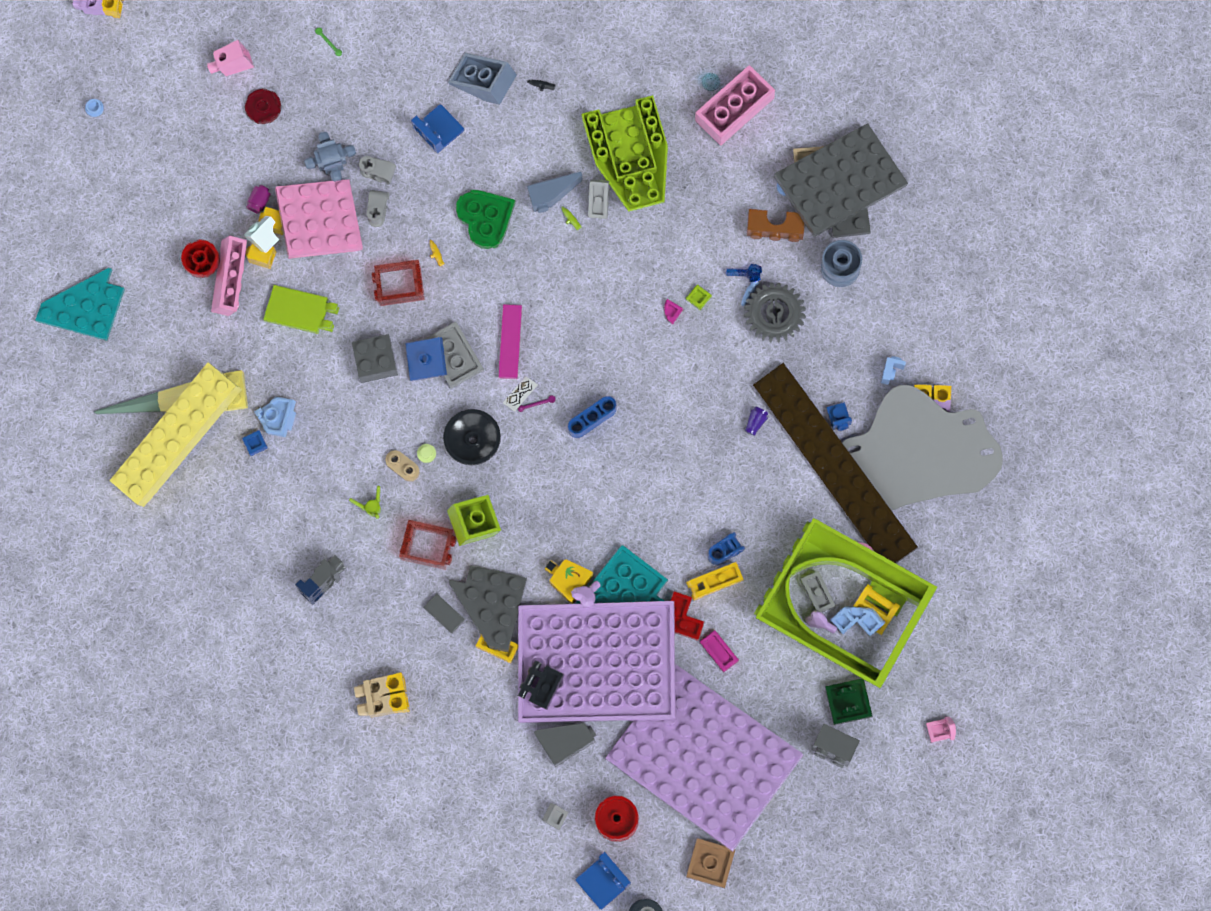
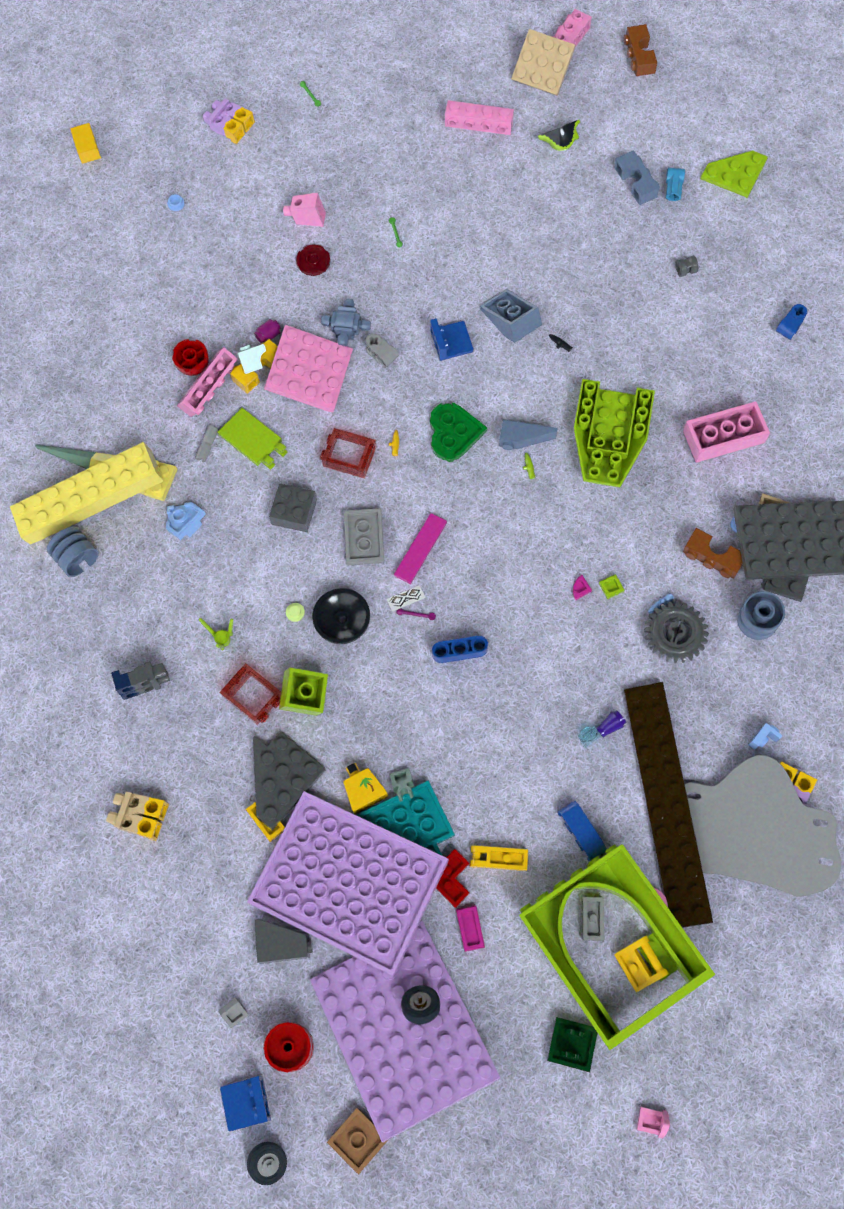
camera: 25 degrees right, 5 degrees down
teal wing [35,268,125,341] -> none
blue plate [242,430,268,456] -> none
light grey piece [367,190,389,227] -> none
tan plate [385,450,420,482] -> none
blue plate [405,337,447,381] -> none
dark grey tile [423,594,465,634] -> none
black plate [517,660,564,710] -> none
lavender rock [571,581,601,607] -> none
light grey plate [588,179,609,219] -> none
clear light blue plate [702,73,720,91] -> none
blue piece [708,532,746,565] -> none
clear blue bar [726,264,762,282] -> none
lavender rock [805,611,837,634] -> none
dark grey brick [812,724,860,768] -> none
blue bracket [826,402,852,431] -> none
light blue tile [830,606,885,636] -> none
none -> sand blue wheel [47,526,99,577]
none -> light grey piece [195,425,219,462]
none -> sand green plate [390,768,414,801]
none -> black wheel [401,985,440,1024]
none -> blue beam [557,801,607,861]
none -> clear light blue plate [578,726,601,748]

